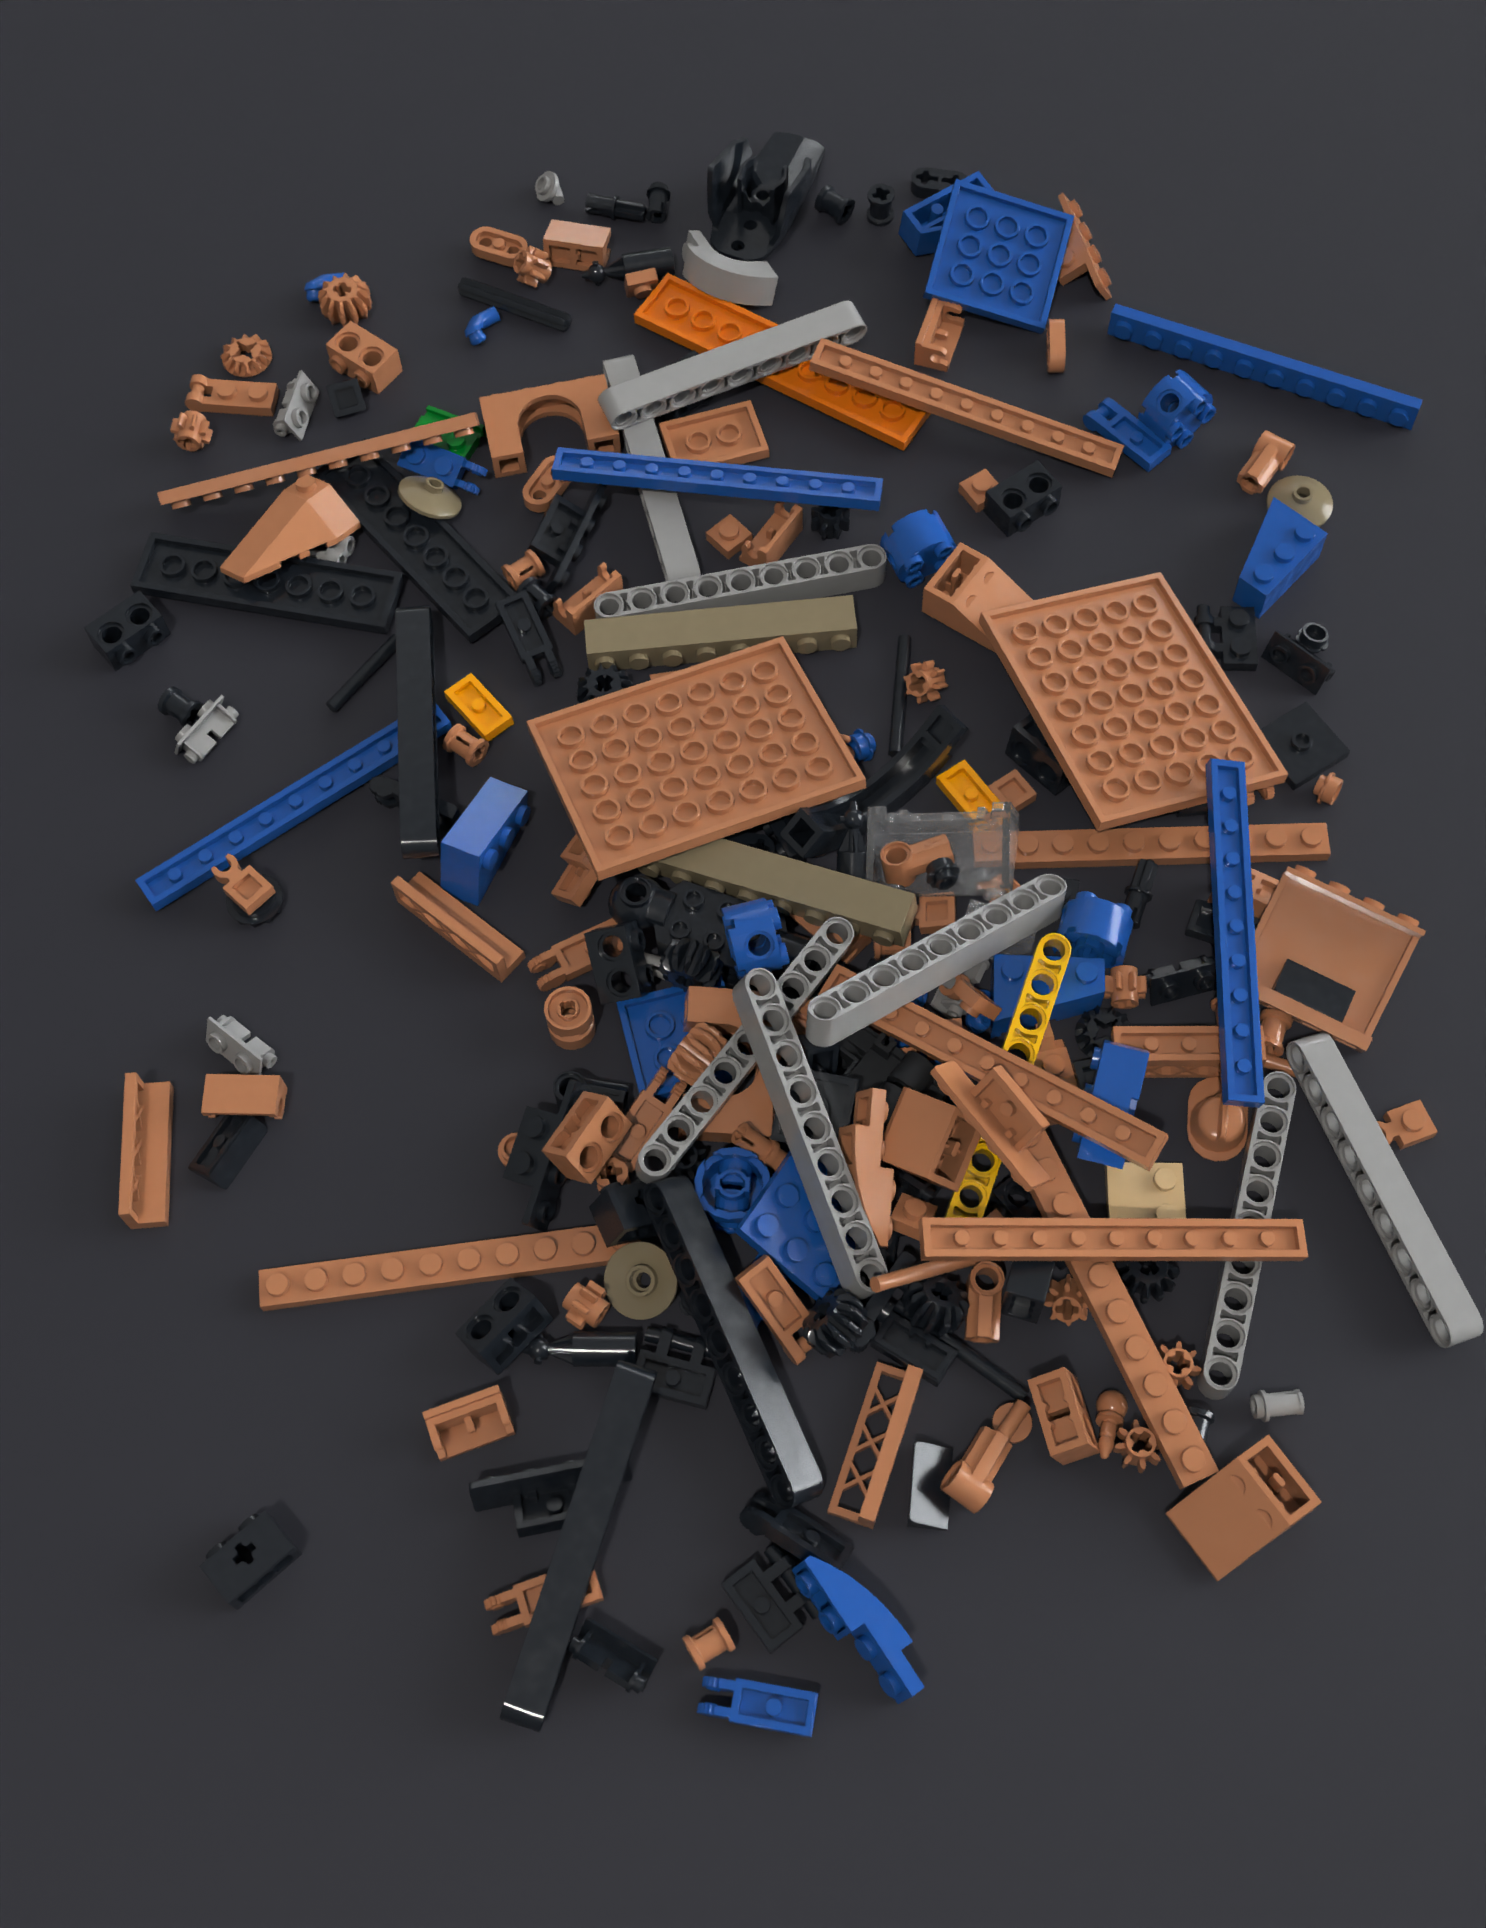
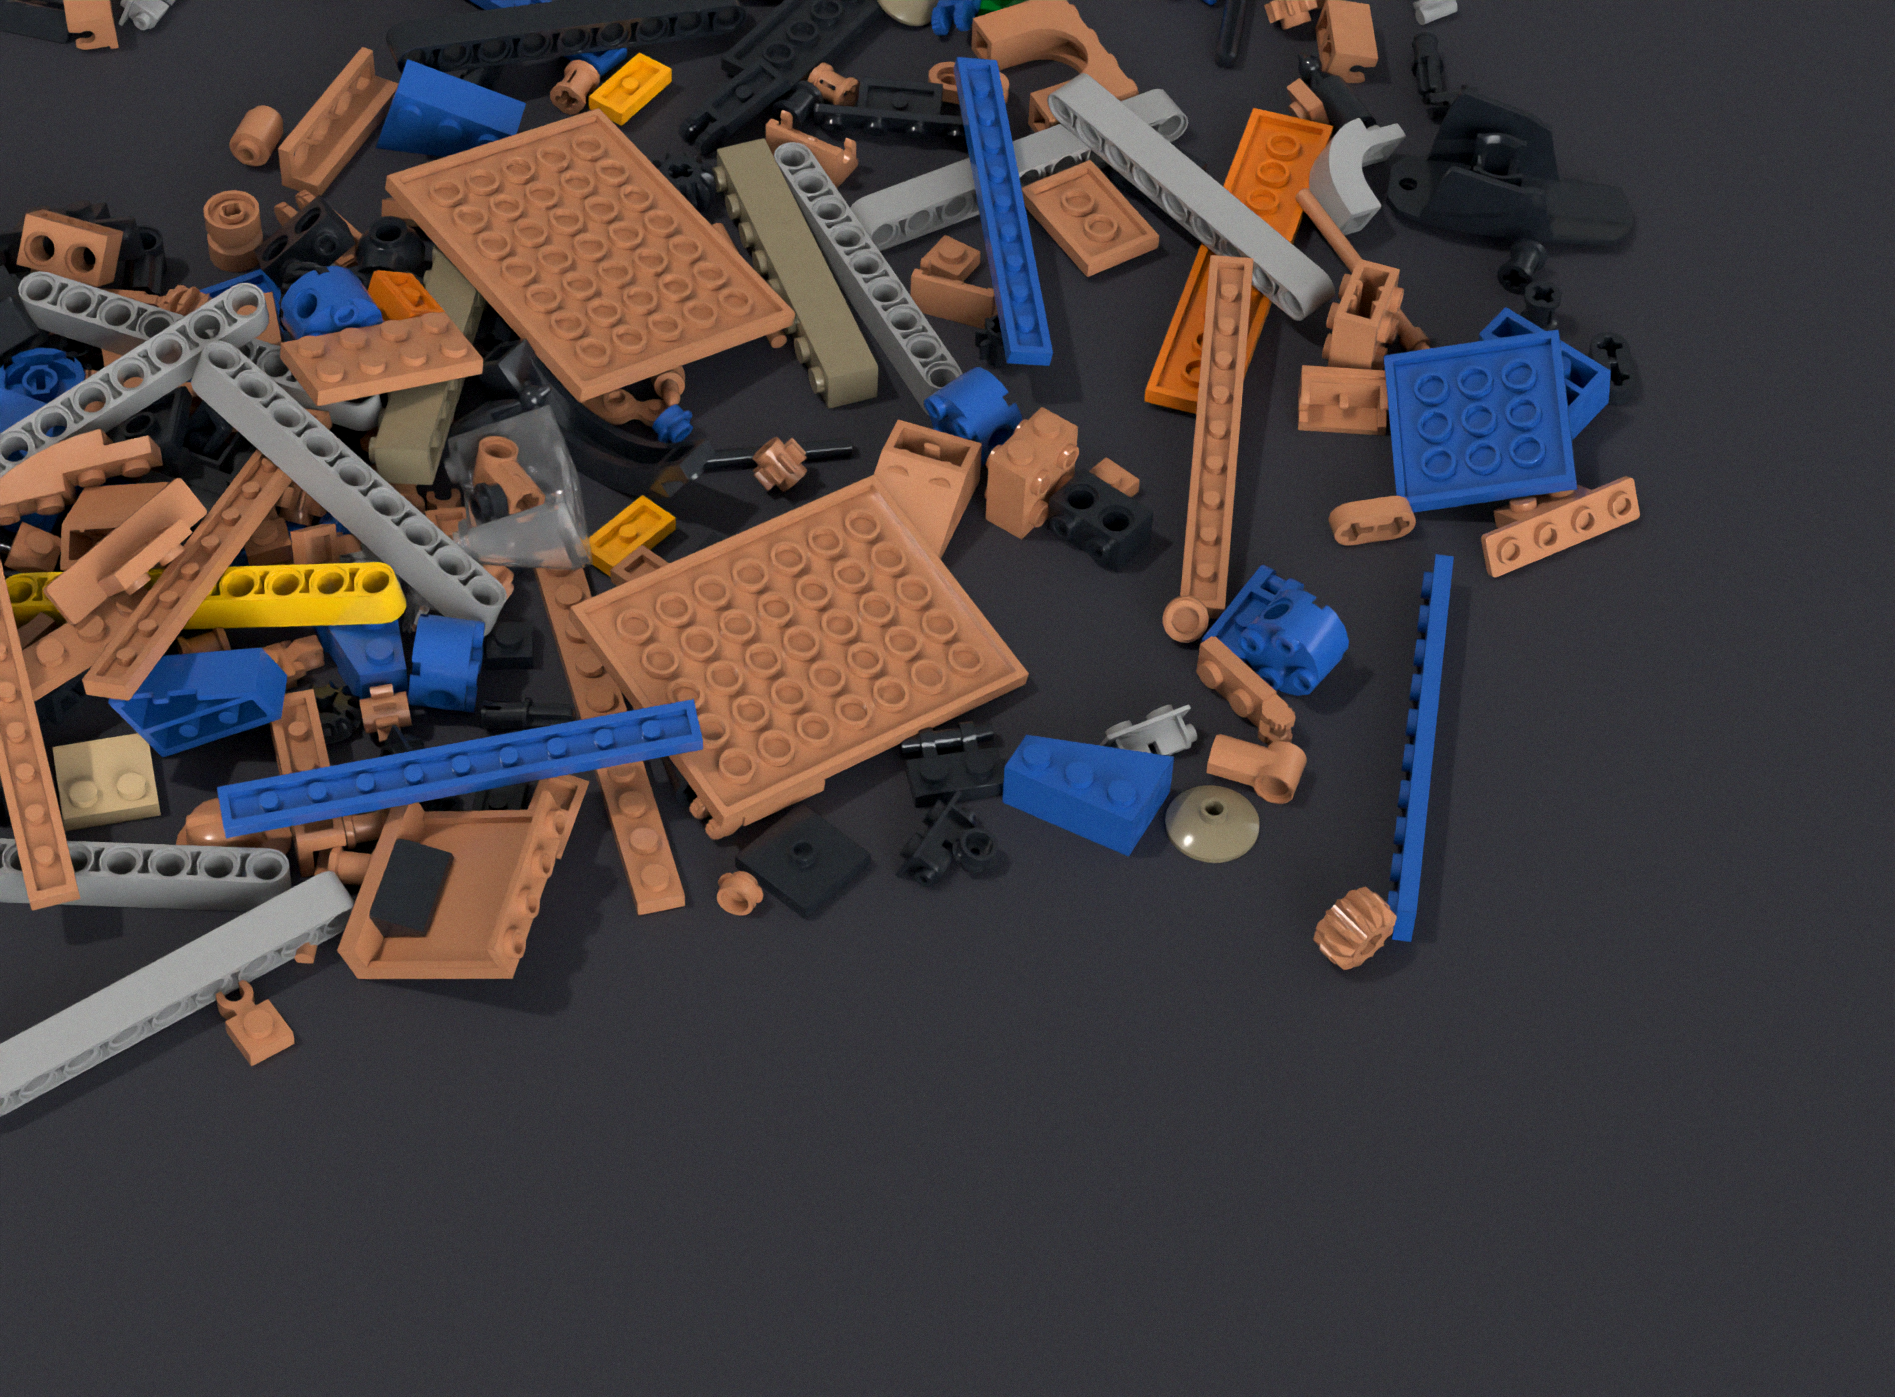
camera: 70 degrees right, 15 degrees down
none -> nougat brick [229,105,283,166]
none -> nougat plate [280,312,483,406]
none -> orange slope [368,270,445,321]
none -> nougat brick [984,407,1079,540]
none -> light grey hinge [1099,704,1197,756]
none -> nougat tile [1163,595,1209,643]
none -> nougat hinge [1196,636,1296,746]
none -> nougat bar [1295,188,1430,352]
none -> nougat gear [1313,887,1397,970]
none -> nougat brick [1322,258,1404,370]

